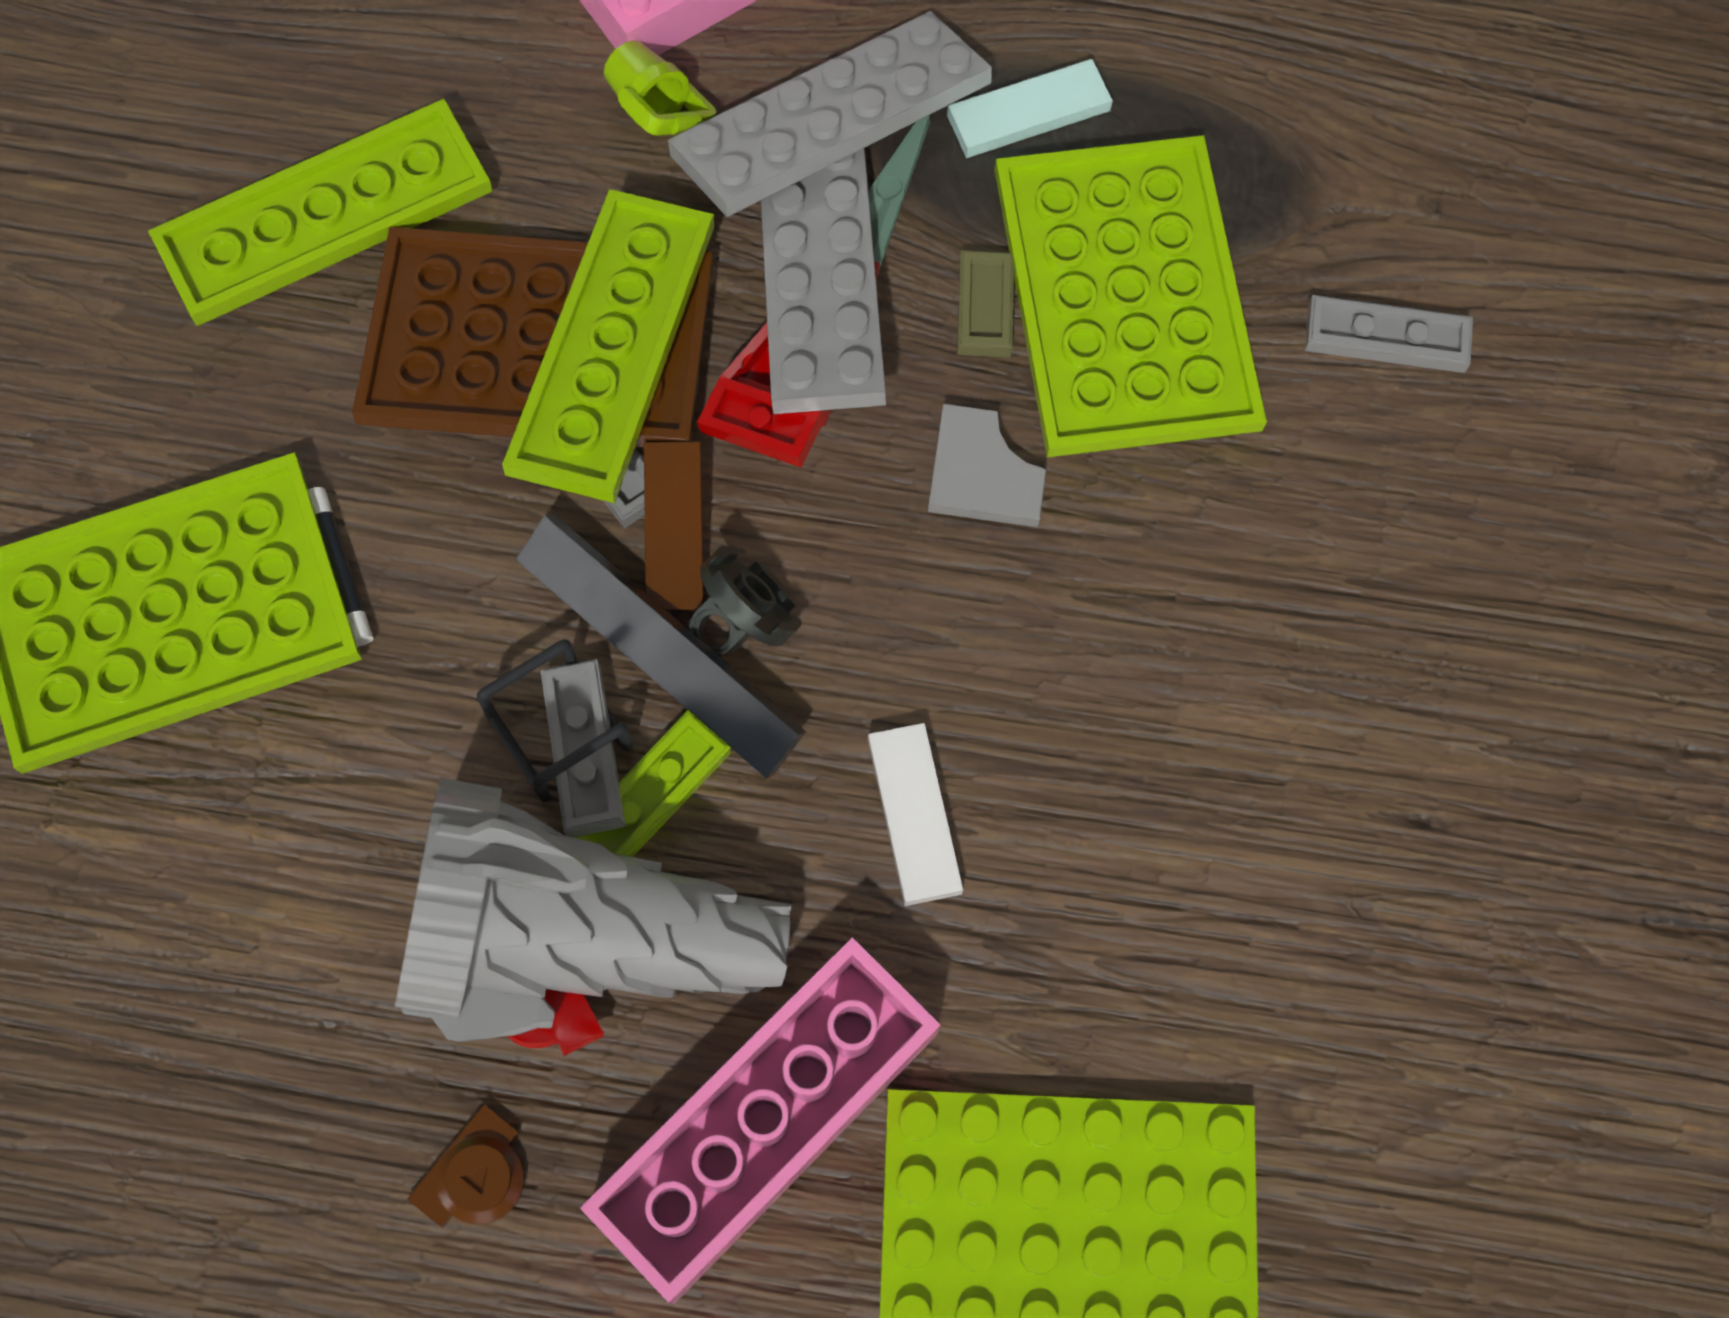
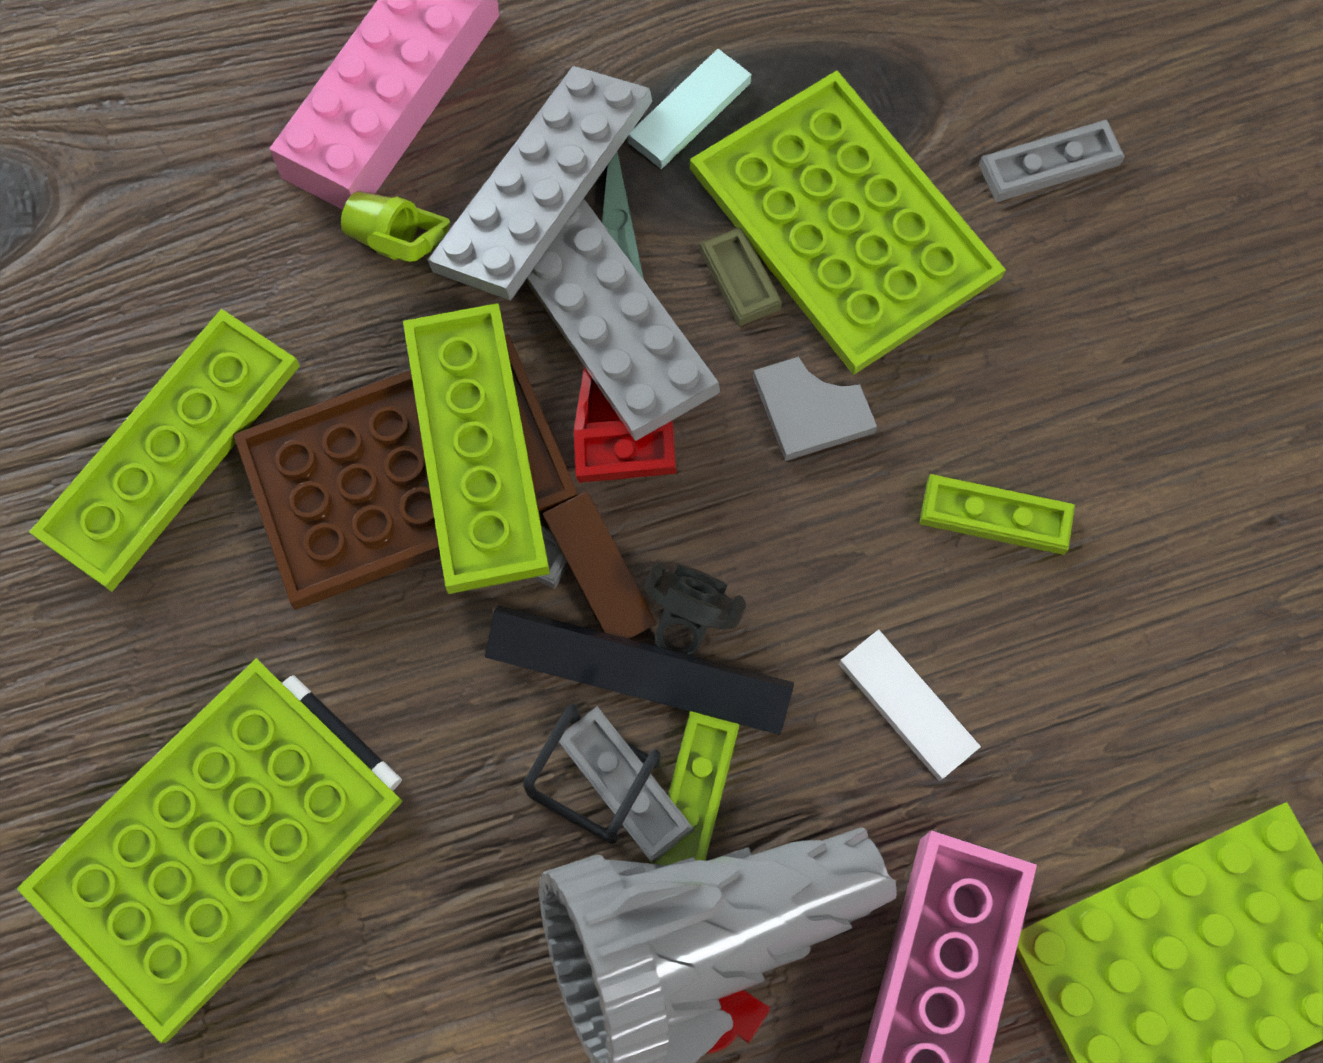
camera: 25 degrees left, 0 degrees up
none -> lime tile [919,474,1075,555]

